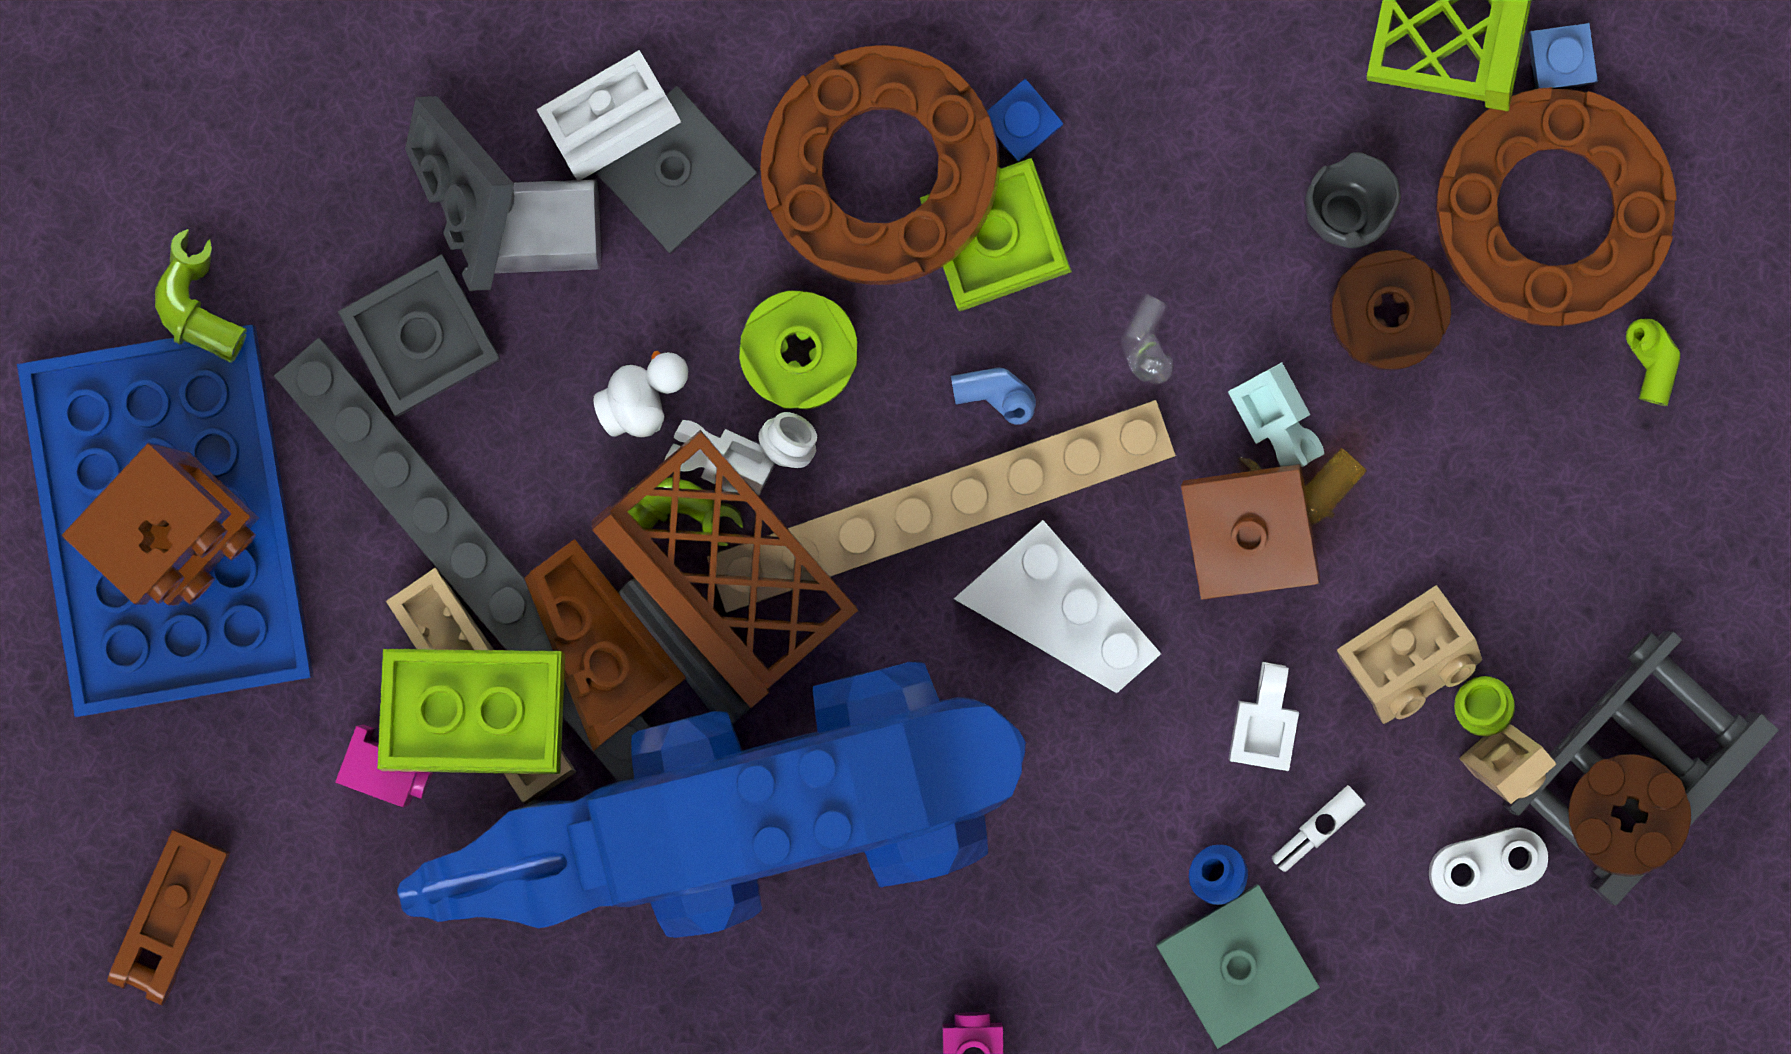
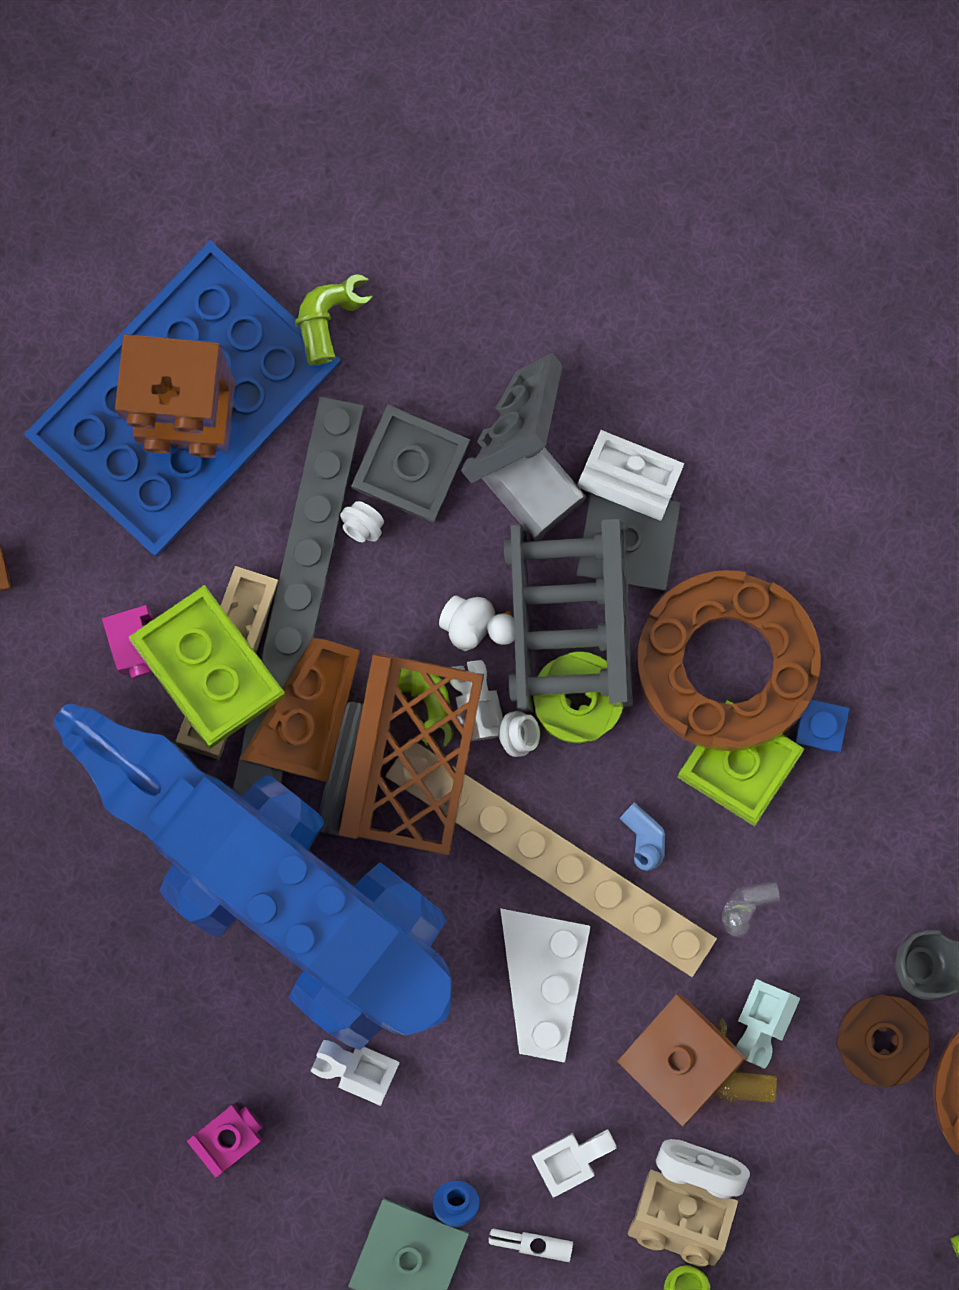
camera: 50 degrees right, 5 degrees down
none -> white plate [311,1040,400,1106]
none -> white plate [340,501,384,542]
none -> dark grey fence [504,519,633,712]
none -> white plate [656,1139,750,1199]

